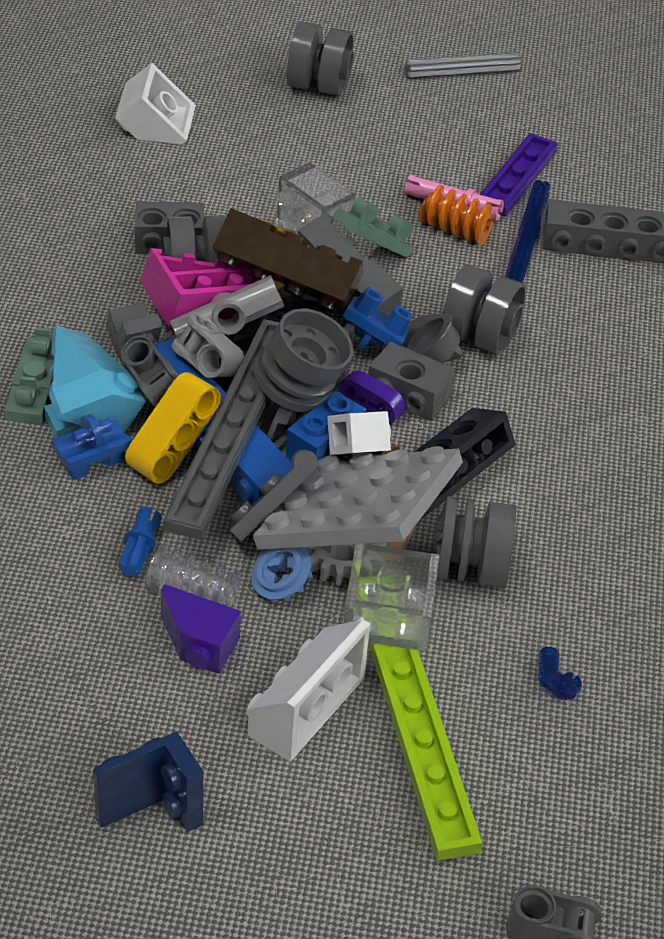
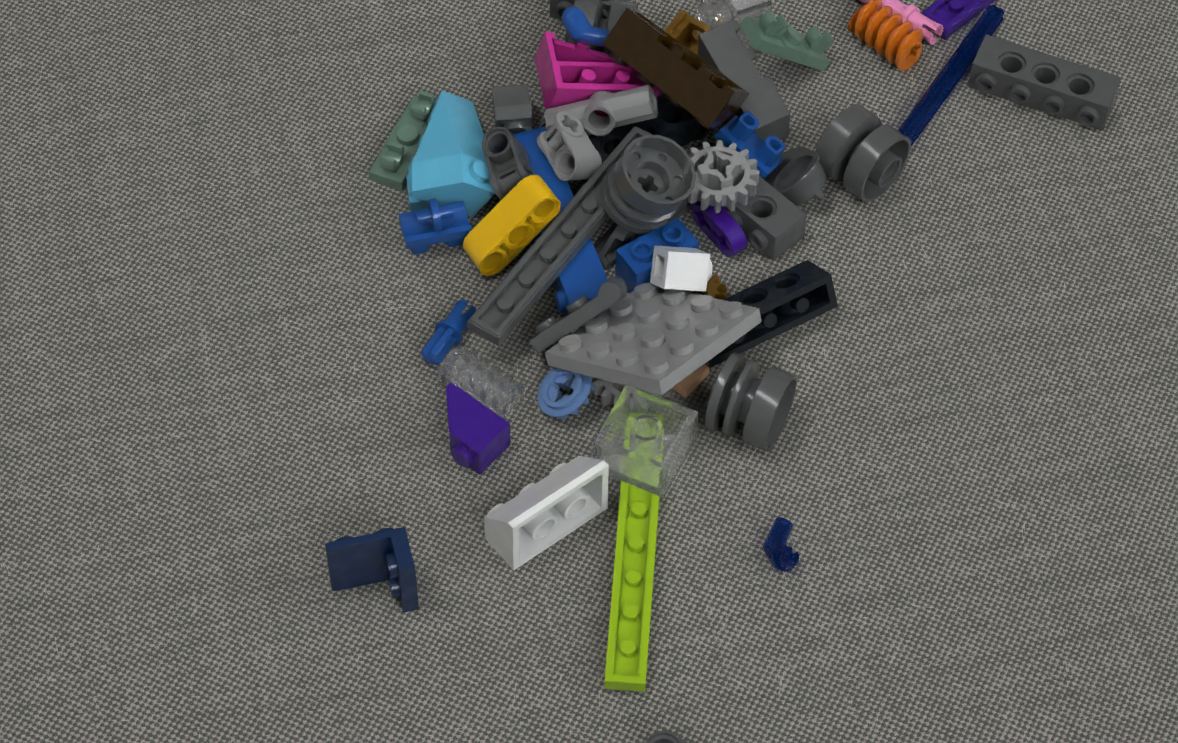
camera: 20 degrees right, 10 degrees up
none -> blue arm [562,6,609,47]
none -> light grey gear [688,140,759,213]

